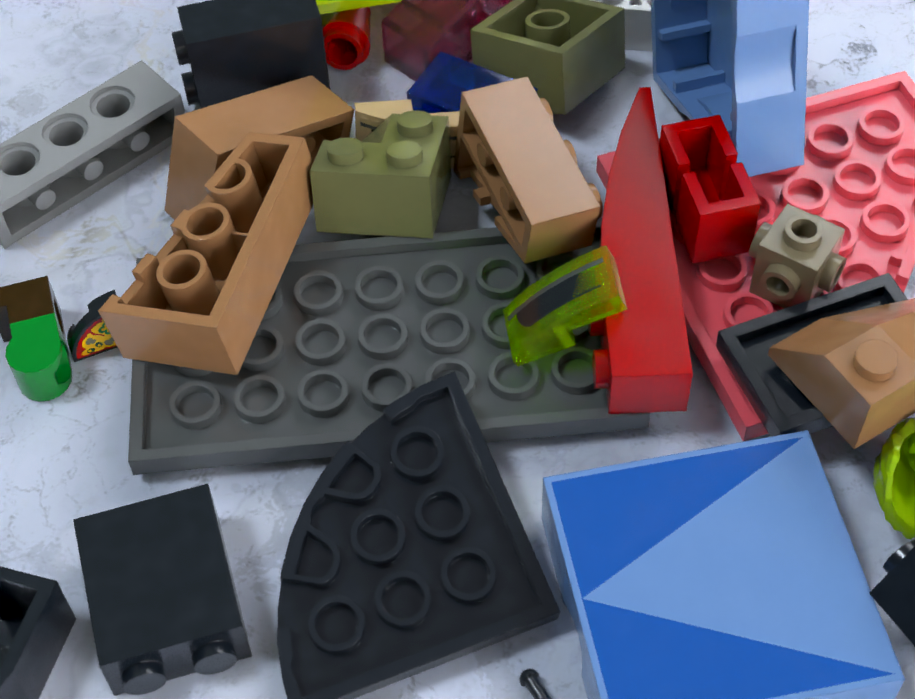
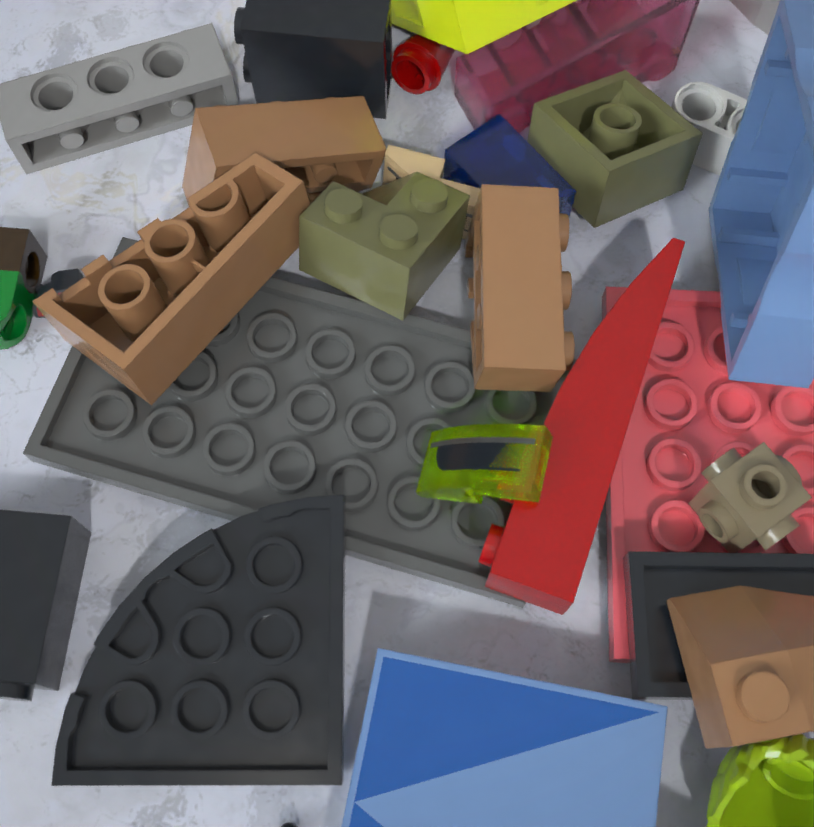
camera: 20 degrees right, 15 degrees up
red piece [659,115,761,263] -> none

